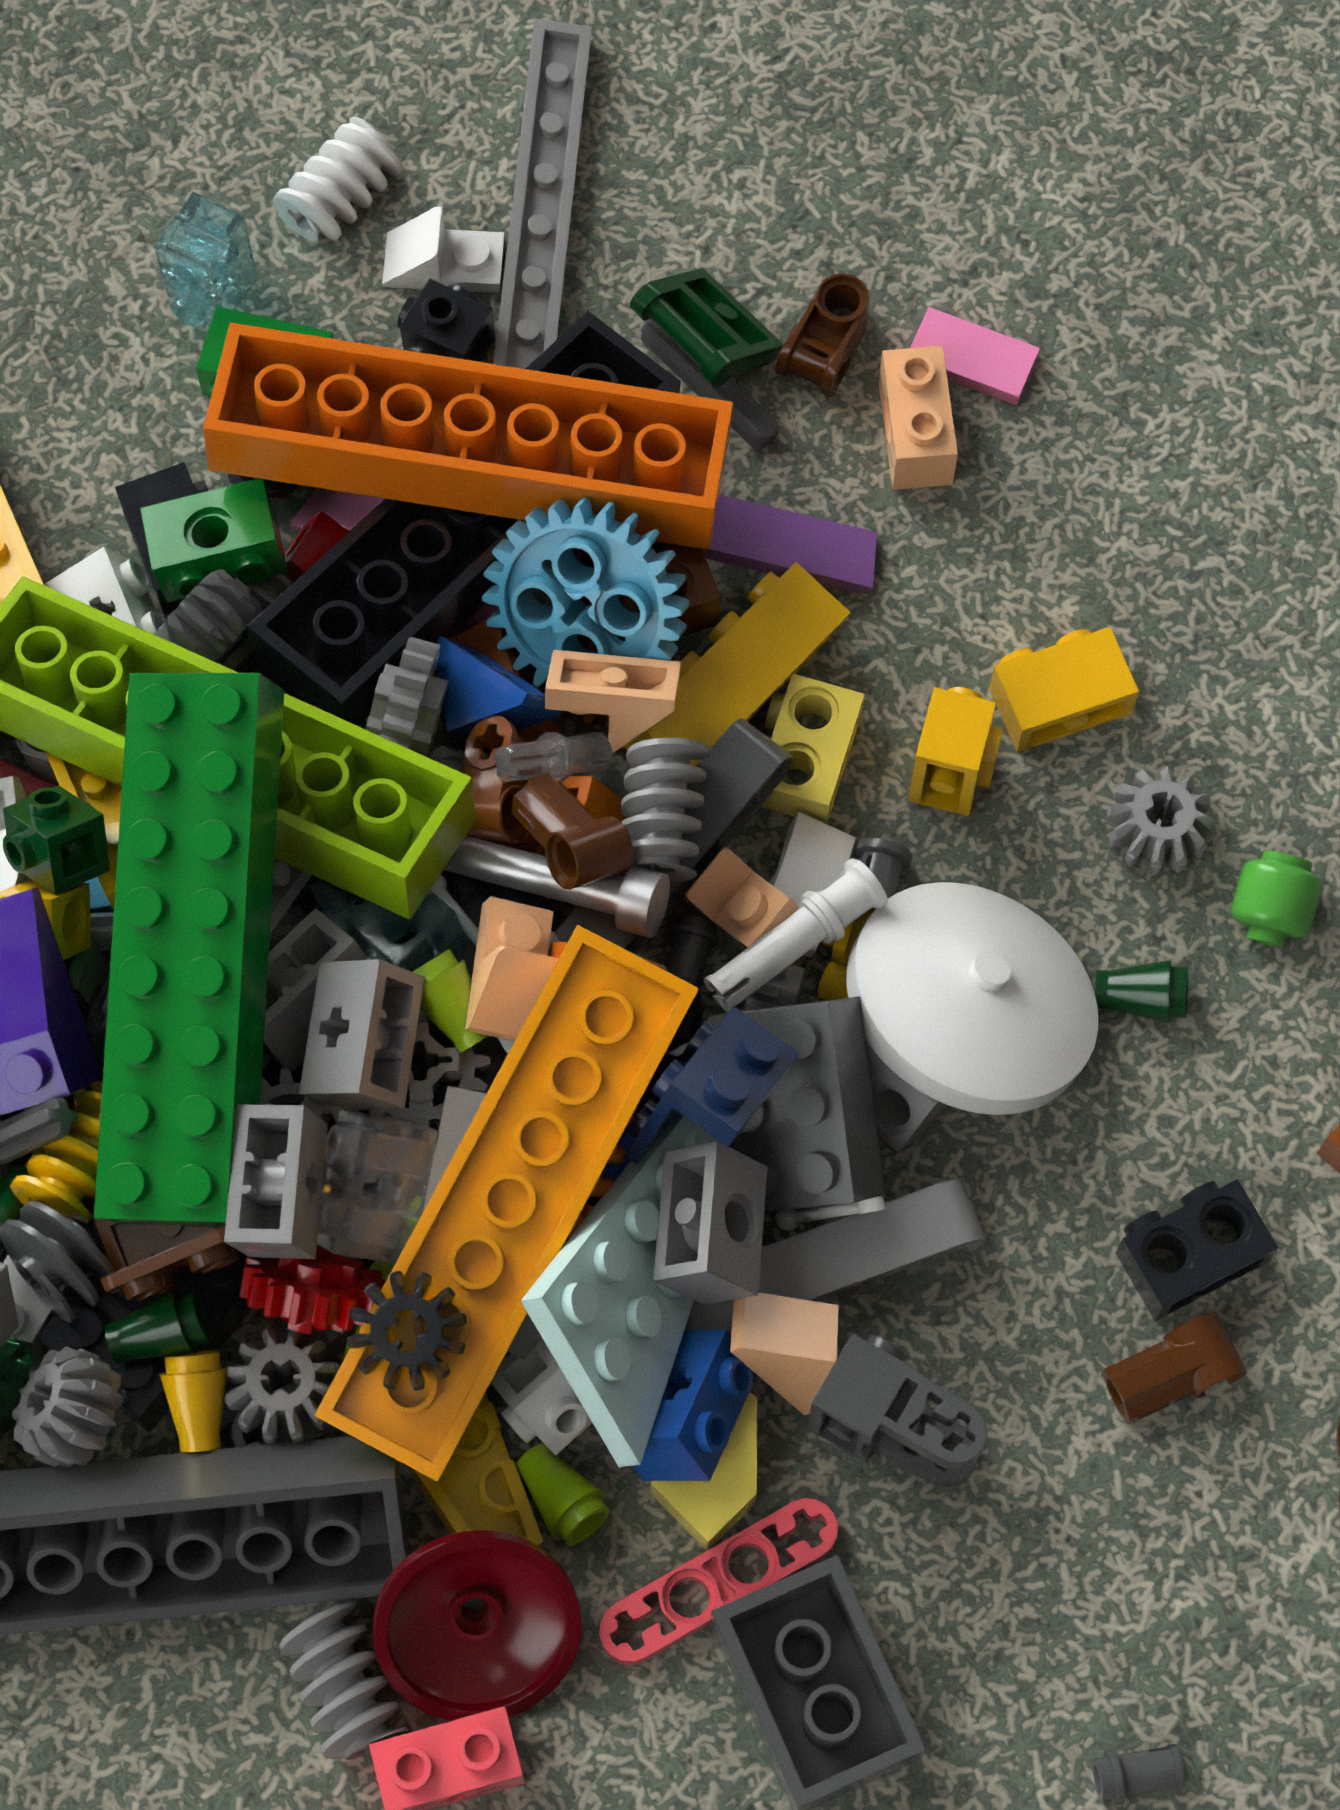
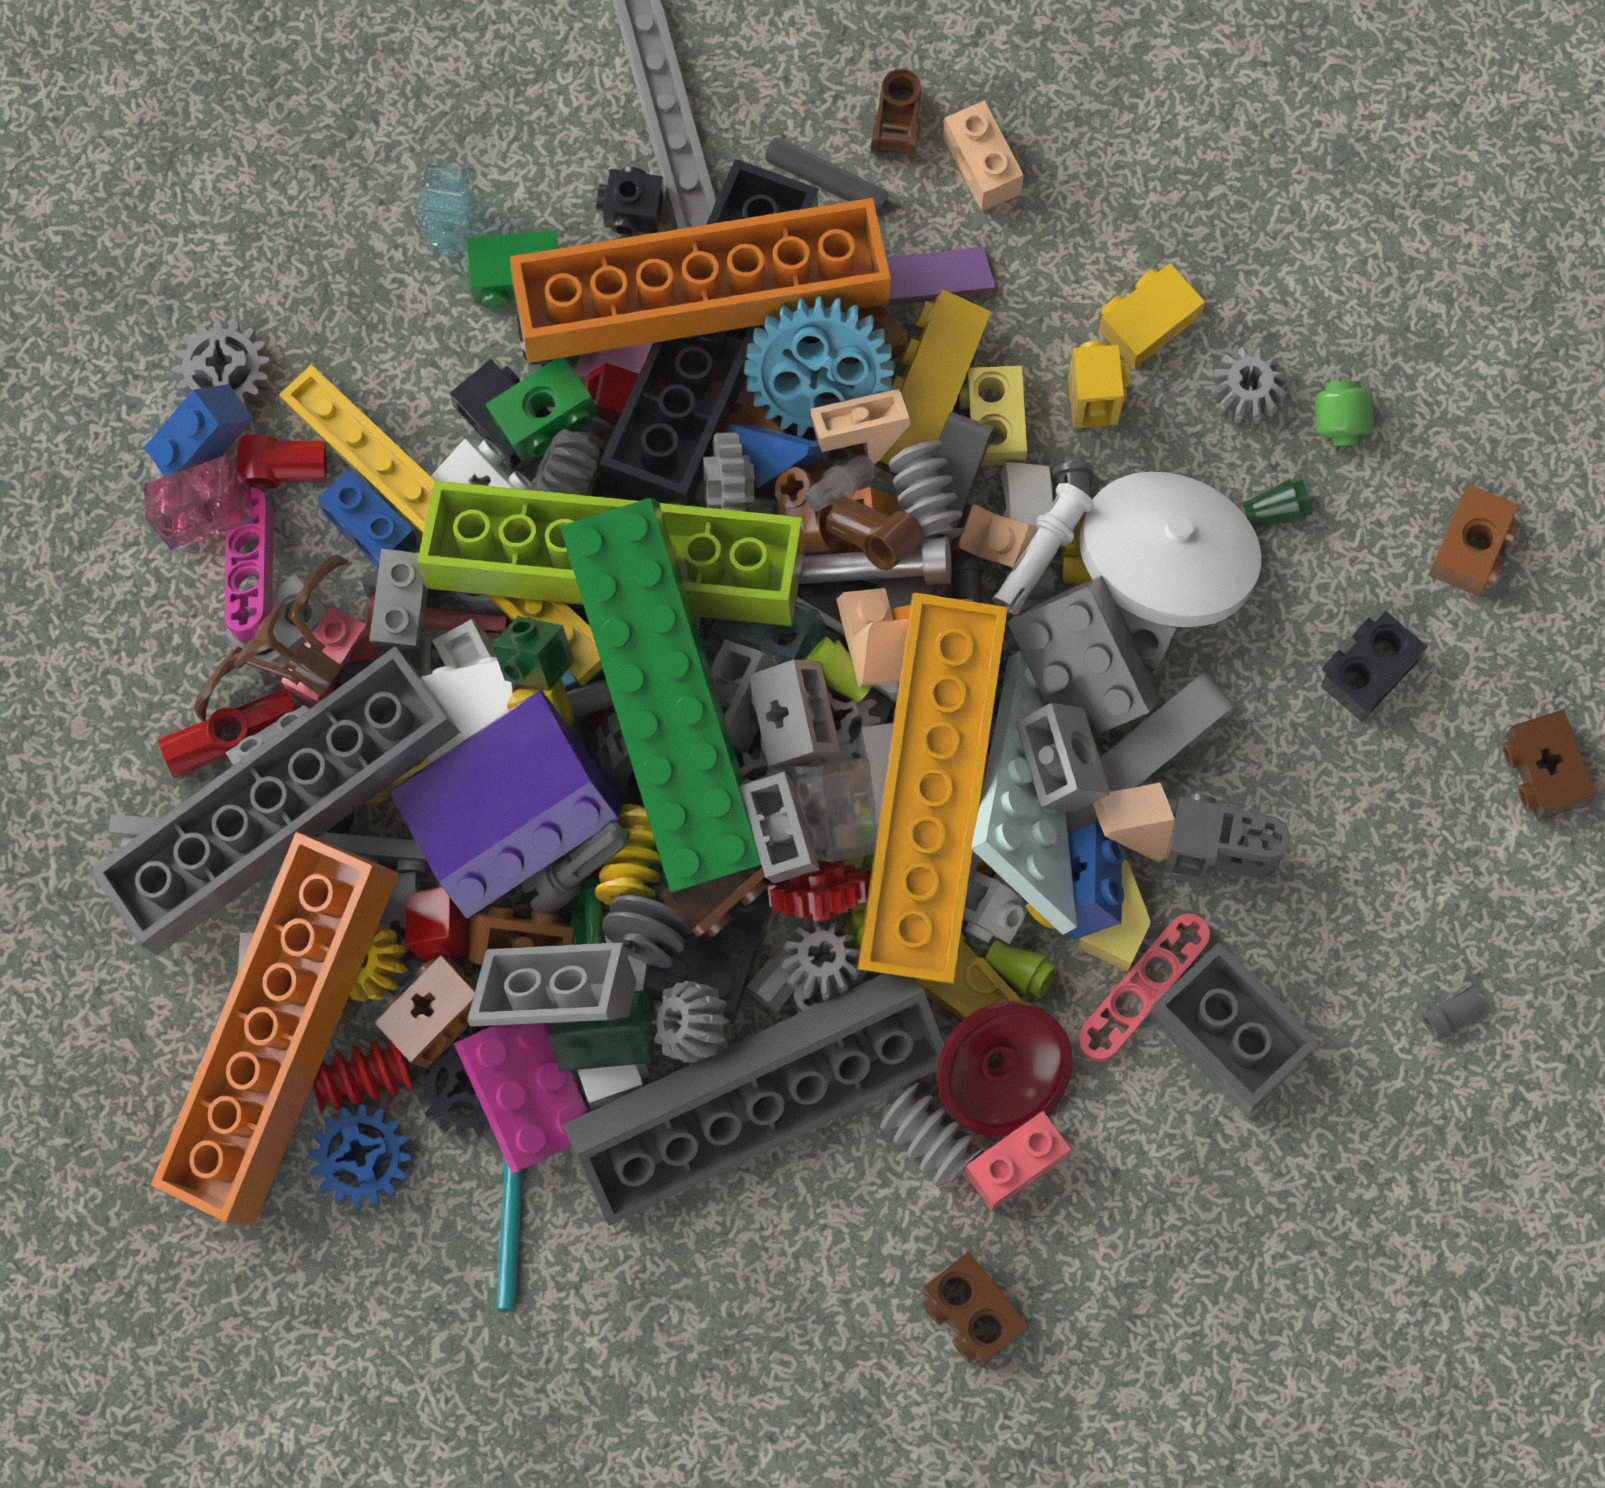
camera: 20 degrees left, 5 degrees up
dark green cone [105,1287,213,1364] -> none
yellow cone [159,1350,227,1453] -> none
white piece [273,117,403,244] -> none
black gear [348,1271,467,1391] -> none
white slope [382,207,505,293] -> none
dark blue bracket [626,1006,799,1165] -> none
dark green plate [630,268,783,388] -> none
white hinge [775,1196,886,1231] -> none
bright pink tile [910,307,1040,405] -> none
reddish brown piece [1102,1311,1247,1425] -> none

